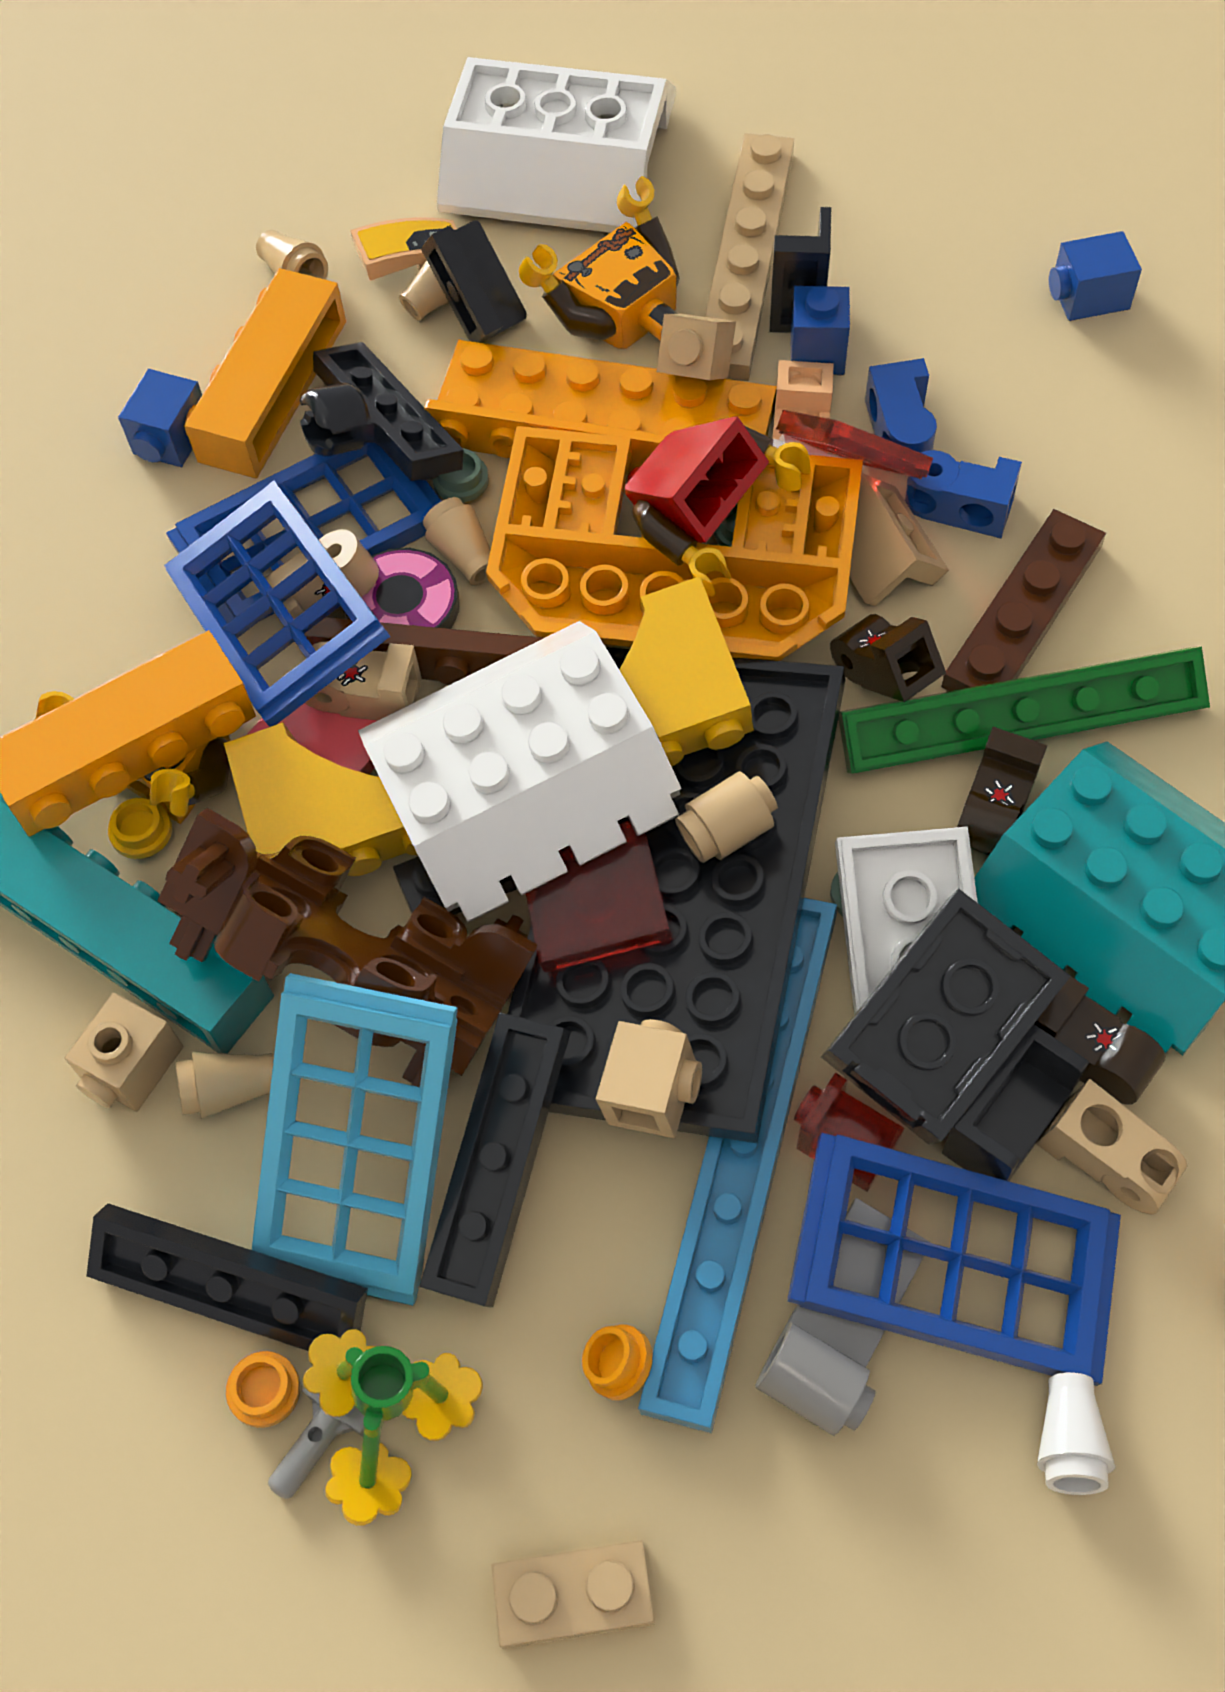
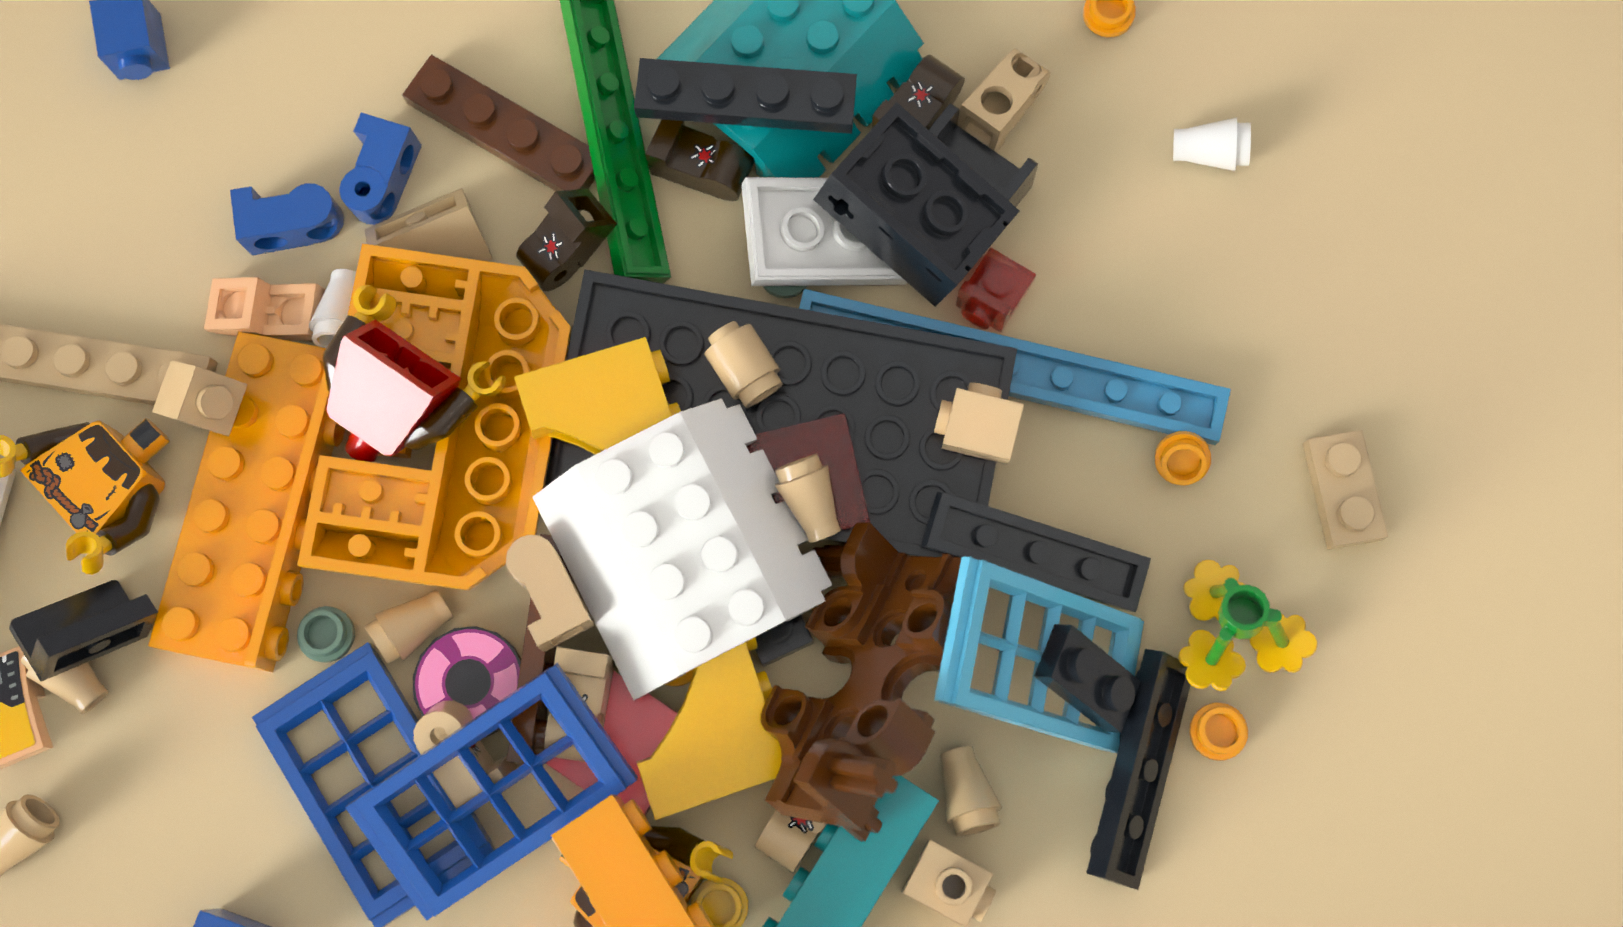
camera: 90 degrees left, 15 degrees up
light orange brick [184,268,346,479] -> none
light grey bar [268,1388,364,1499] -> none
black plate [300,342,464,481] -> none
light grey door [755,1198,931,1436] -> none
black panel [769,207,831,333] -> none
clear red tile [776,410,933,479] -> none
blue piece [787,1133,1121,1386] -> none
blue brick [790,286,850,375] -> none
none -> tan leg [506,535,595,652]
none -> black plate [634,58,857,134]
none -> tan cone [775,453,841,543]
none -> black plate [1034,624,1141,733]

